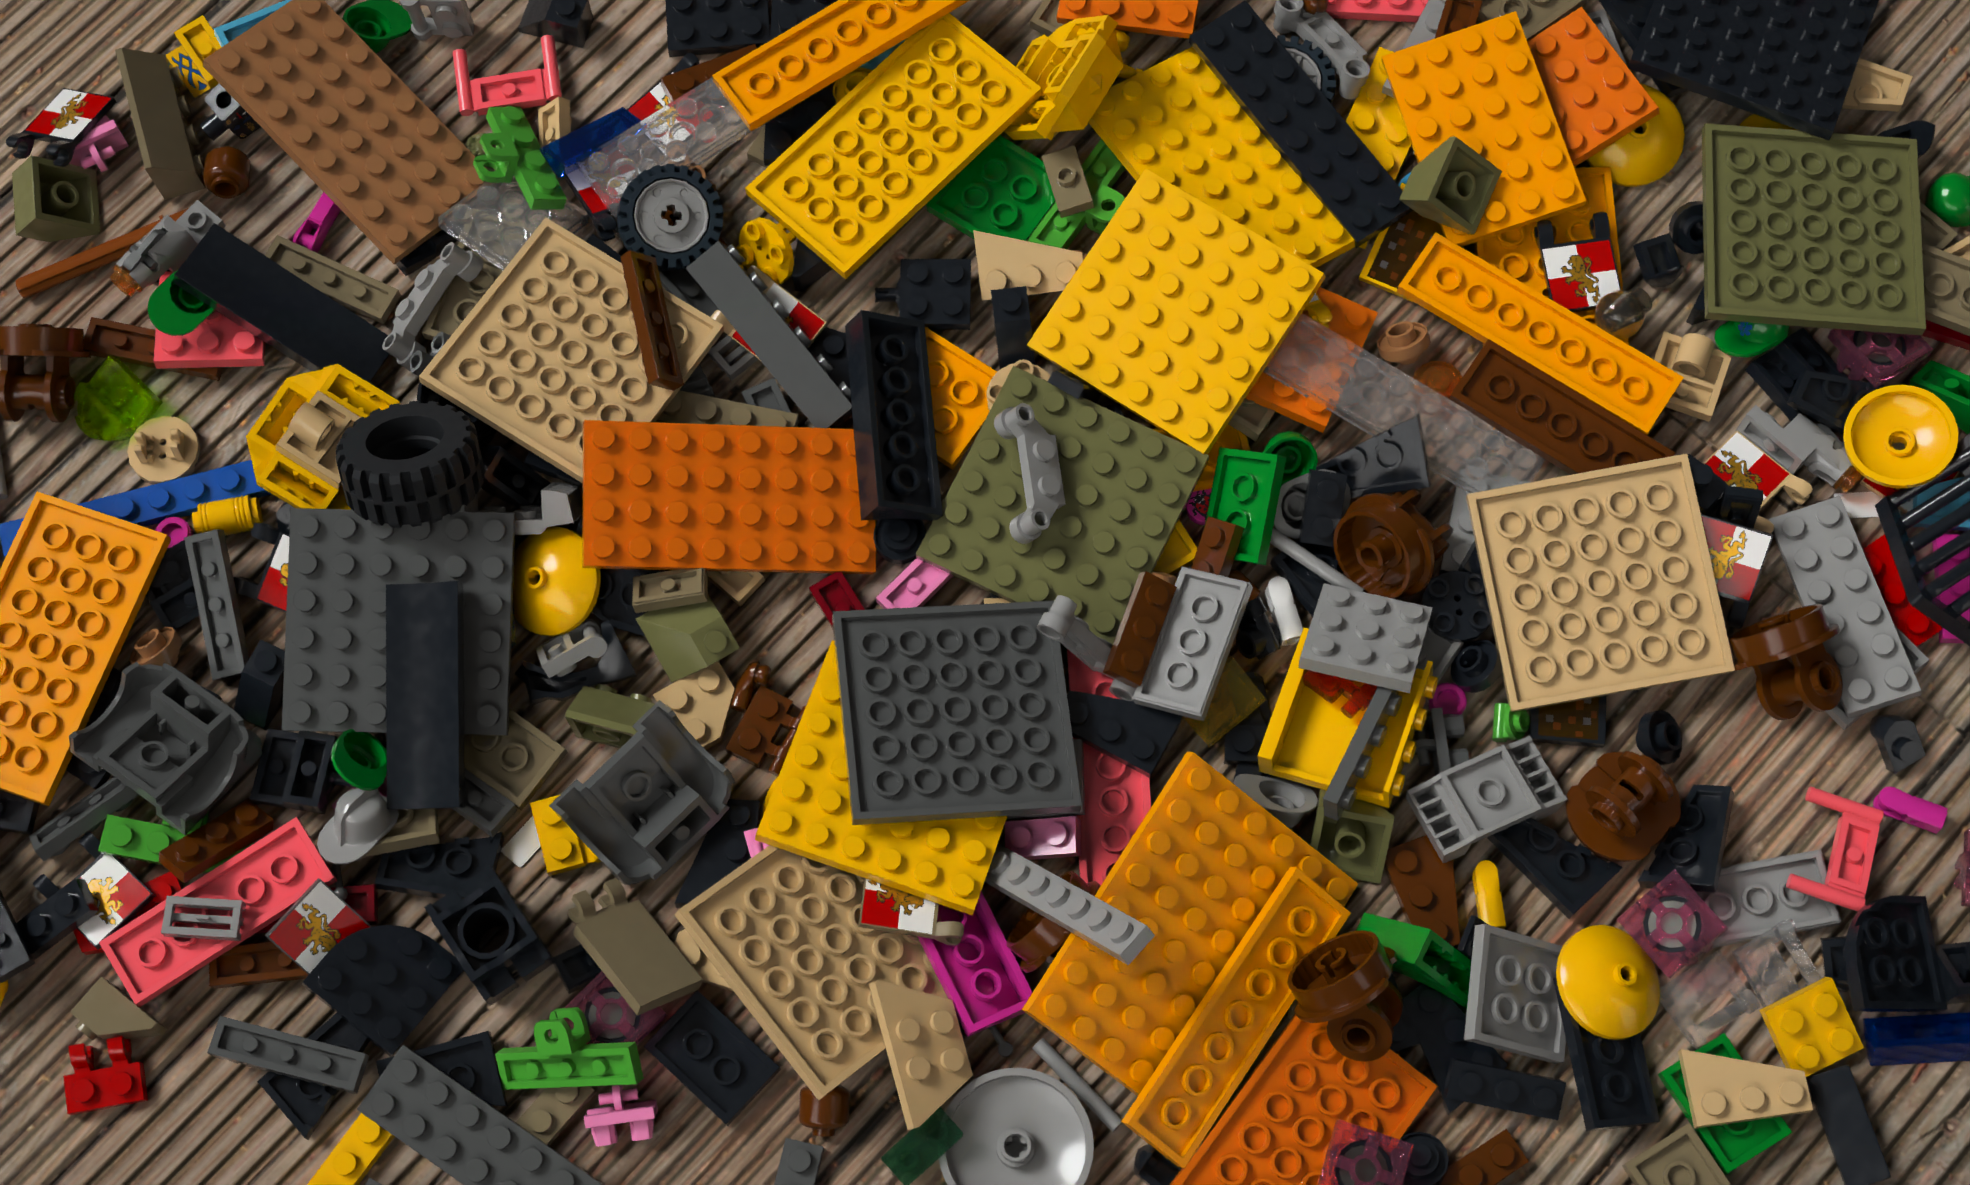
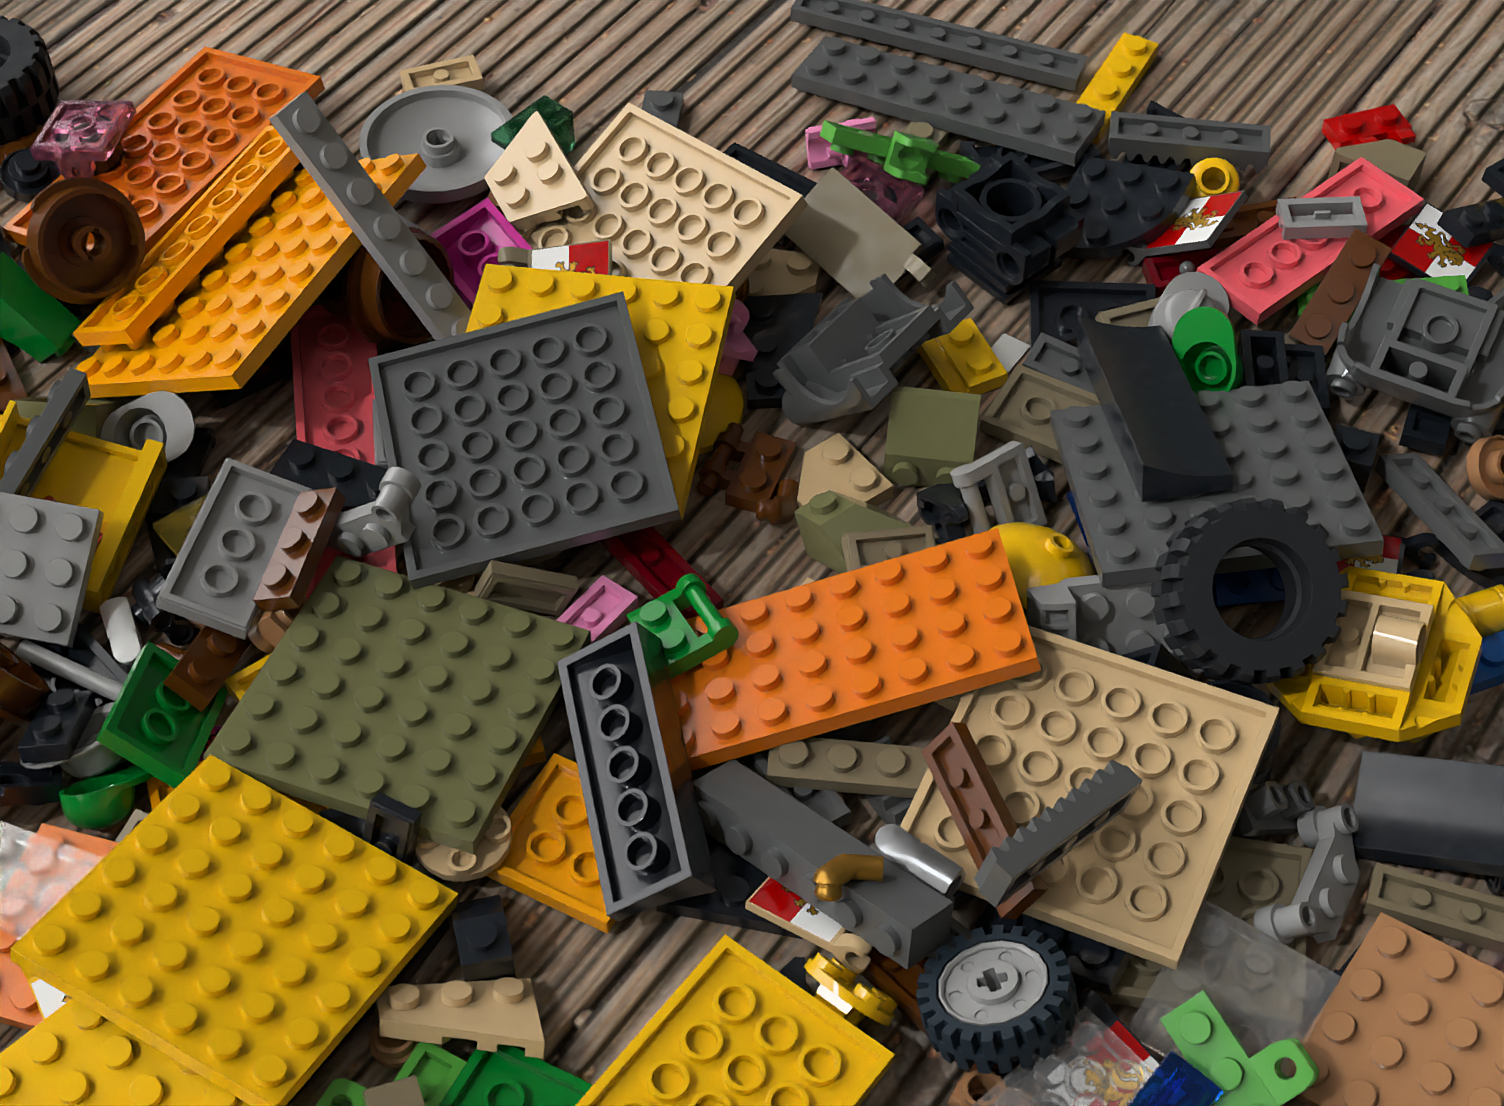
camera: 170 degrees right, 20 degrees down
black plate [875,259,972,333] -> none
light grey plate [994,403,1066,544] -> none
none -> dark tan tile [474,560,578,616]
none -> green plate [626,573,739,680]
none -> pearl gold arm [813,853,884,902]
none -> flat silver bar [875,824,966,899]
none -> dark grey gear [974,760,1143,908]
none -> yellow head [1190,157,1240,199]

